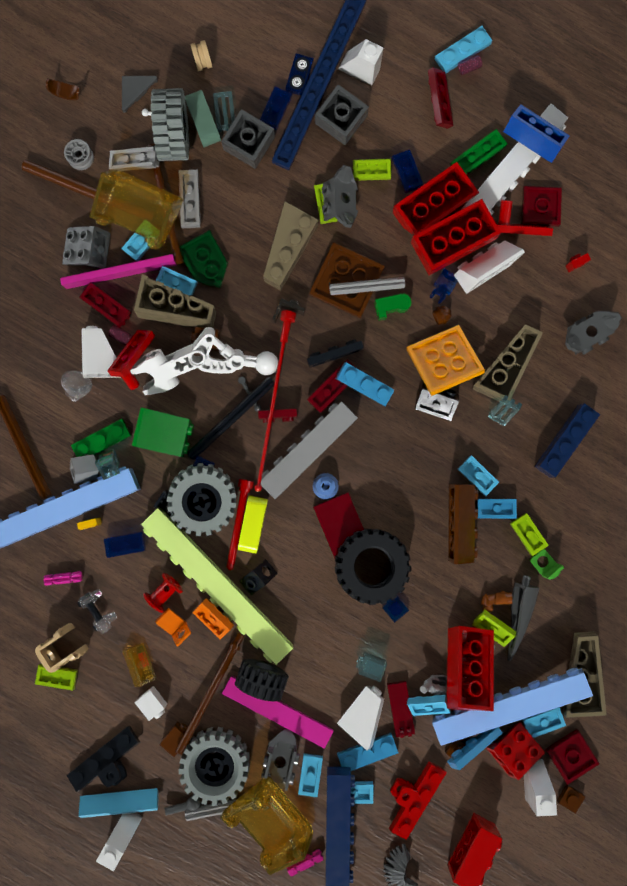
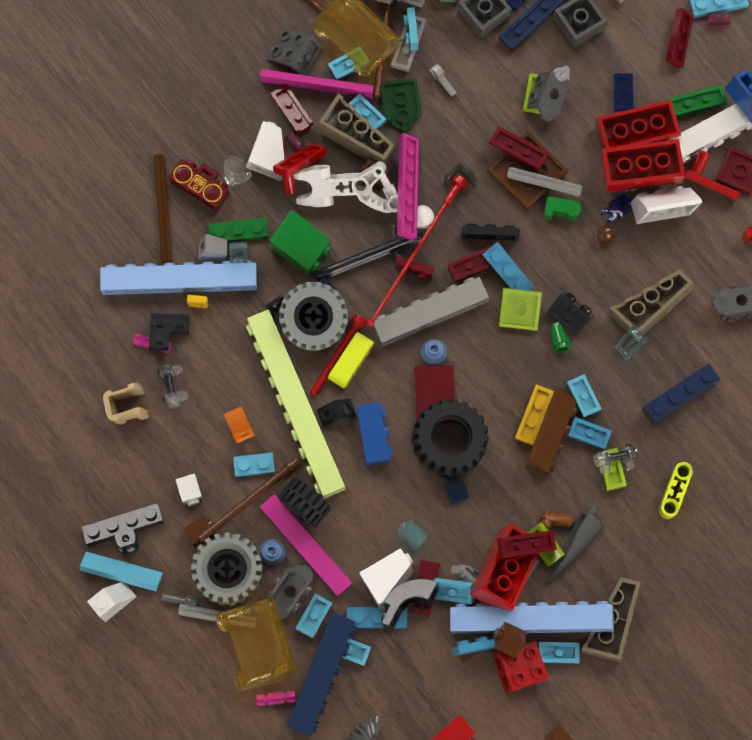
camera: 20 degrees right, 10 degrees down
lime plate [35,664,78,691] -> none
clear blue plate [104,532,146,558] -> none
clear yellow slope [122,643,156,687] -> none
red hose [143,573,183,613] -> none
orange bracket [192,598,234,639] -> none
dark tan wedge [263,201,318,291] -> none
lime plate [353,159,391,181] -> none
red plate [389,761,447,840] -> none
light orange plate [407,325,485,396] -> none
white slope [524,759,557,816] -> none
bright green bracket [530,549,564,580] -> none
dark red tile [545,729,600,785] -> none
none -> black plate [149,313,190,351]
none -> dark red piece [168,159,230,212]
none -> medium azure plate [233,452,275,478]
none -> medium blue cone [259,539,286,566]
none -> blue brick [356,402,393,466]
none -> arch [381,579,440,633]
none -> dark pink tile [397,133,419,241]
none -> medium azure plate [403,7,418,50]
none -> light grey bar [429,64,457,97]
none -> dark red plate [489,126,549,171]
none -> reddish brown brick [493,622,526,658]
none -> dark red plate [496,530,557,559]
none -> lime tile [499,288,542,331]
none -> yellow plate [515,384,554,446]
none -> green cone [550,323,571,353]
none -> clear piece [593,444,638,474]
none -> neon yellow beam [659,462,693,519]

